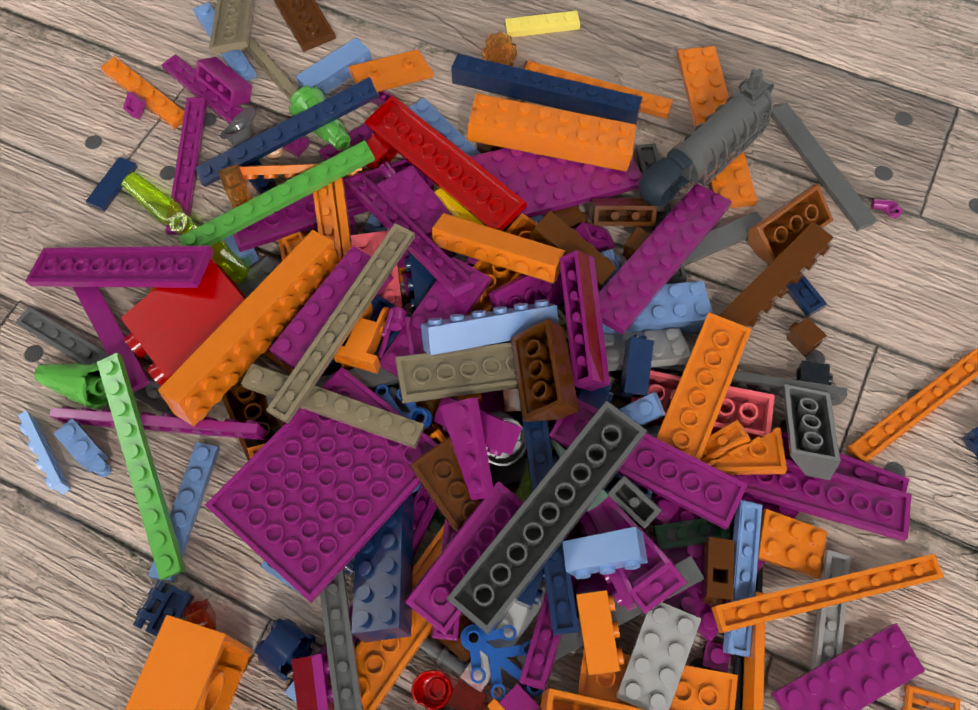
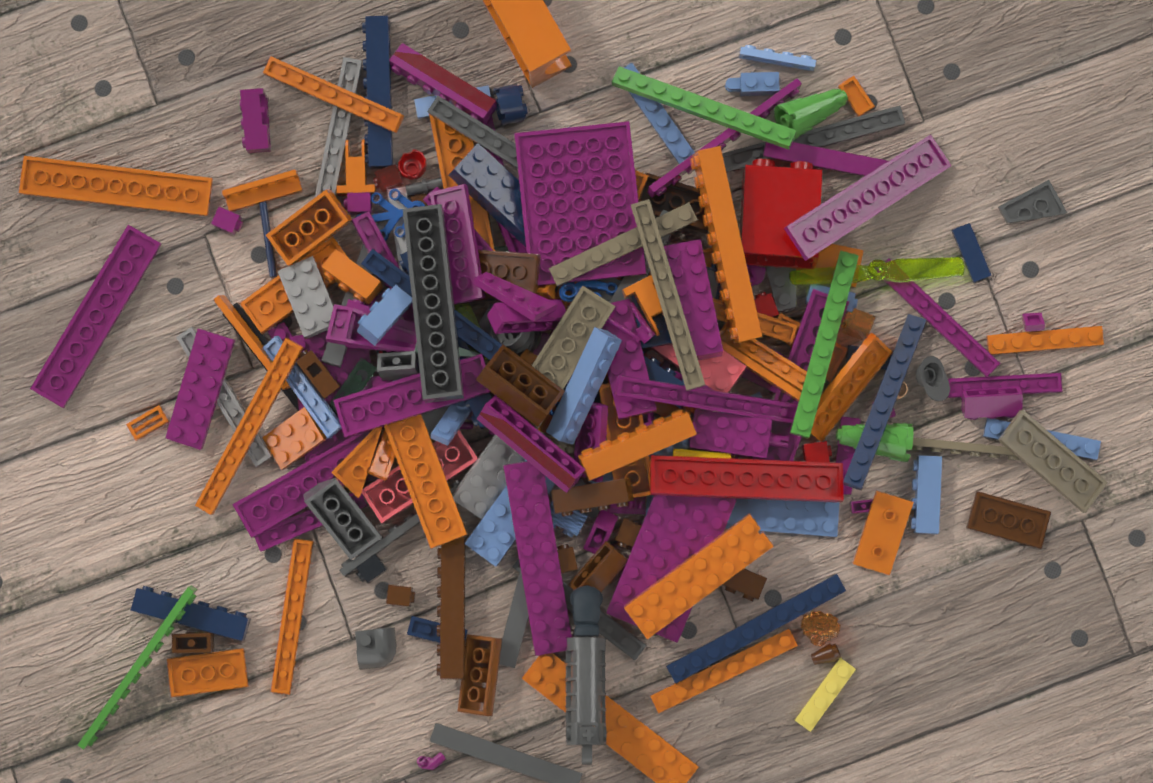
camera: 135 degrees right, 20 degrees up
dark blue plate [133,580,195,637] -> none
clear red brick [182,599,217,630] -> none
dark blue brick [619,335,654,398] -> none
none -> dark grey brick [355,627,397,670]
none -> reddish brown cone [811,643,841,665]
none -> orange tile [838,76,875,117]
none -> dark grey wing [998,180,1067,224]

